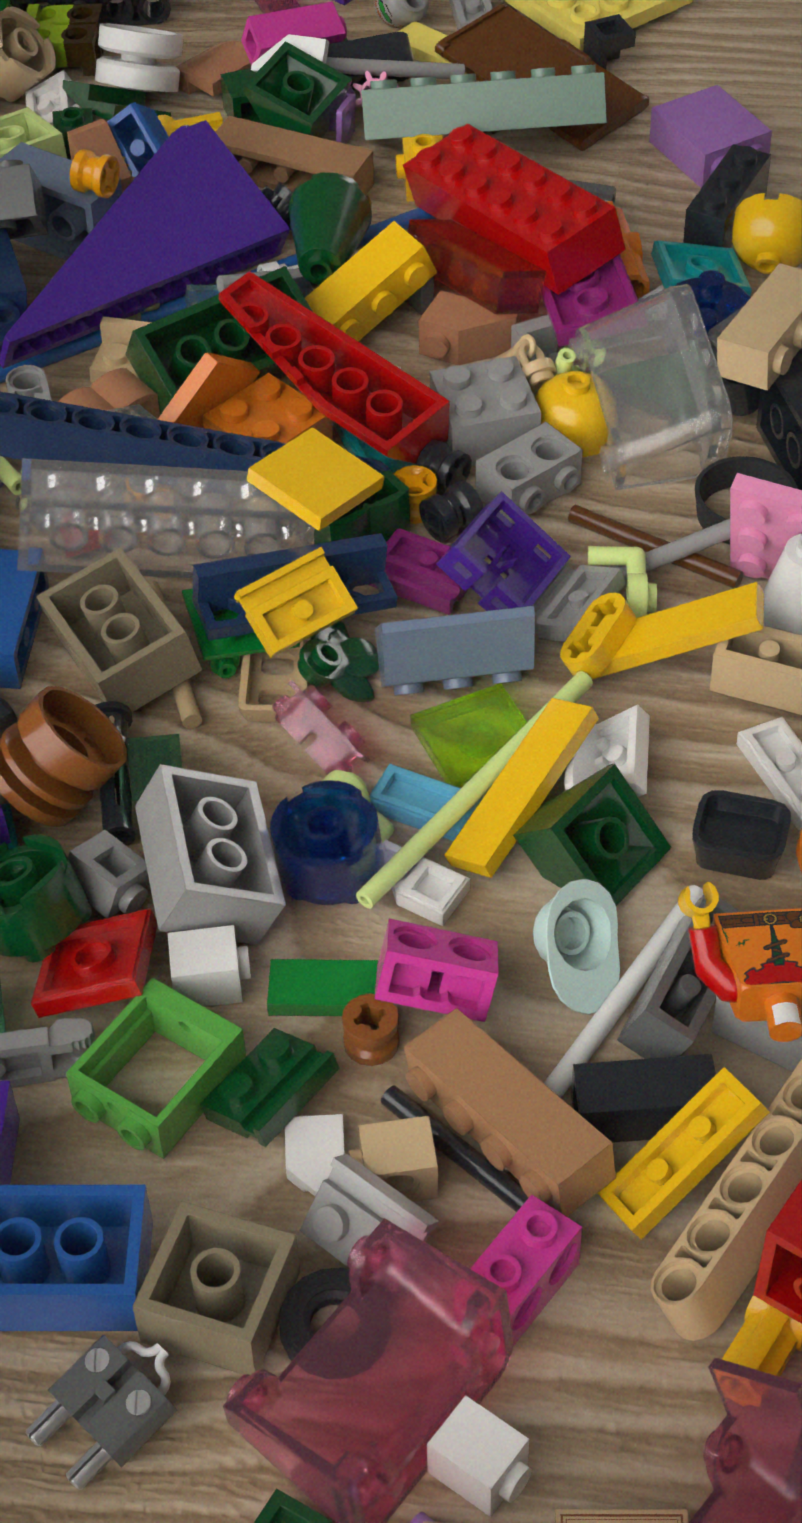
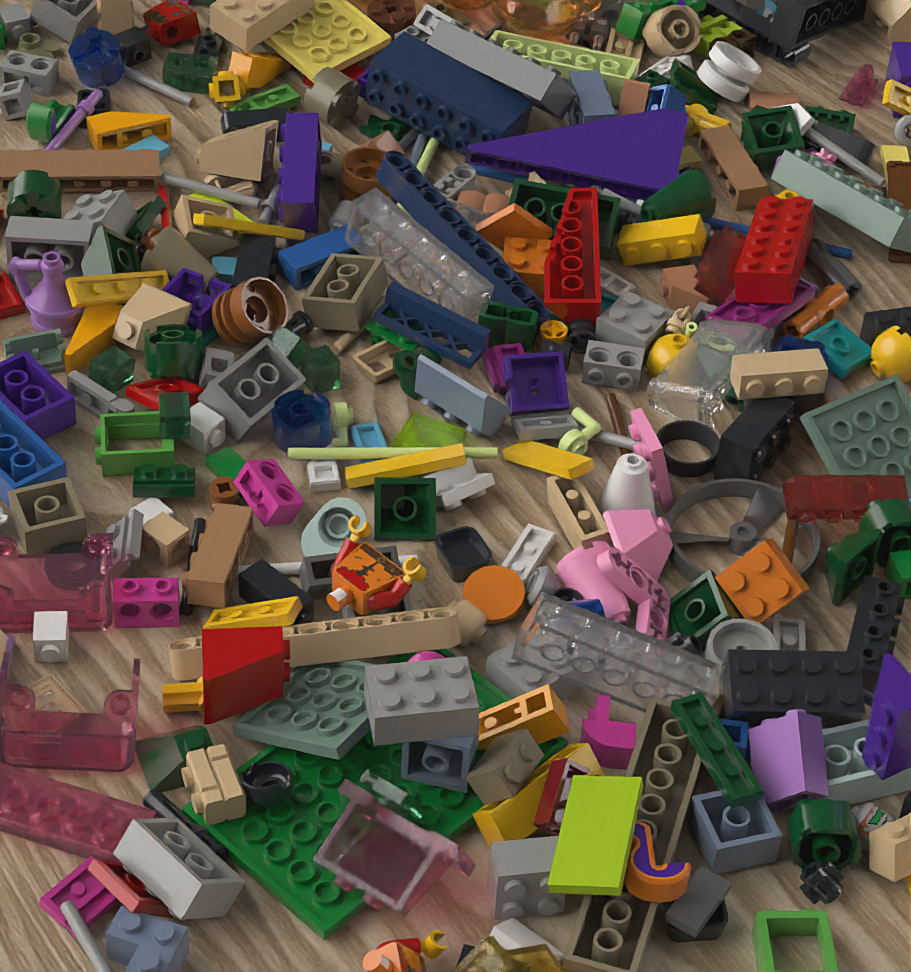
camera: 45 degrees right, 5 degrees down
light orange wheel [69,149,120,199] -> none
yellow plate [234,547,358,658] -> none
dark pink brick [241,1,347,66] -> none
yellow tile [247,427,384,531] -> none
clear pink hinge [272,680,370,775] -> none
yellow beam [560,592,636,678] -> none
none -> clear green brick [157,392,191,439]
none -> clear green brick [301,344,340,396]

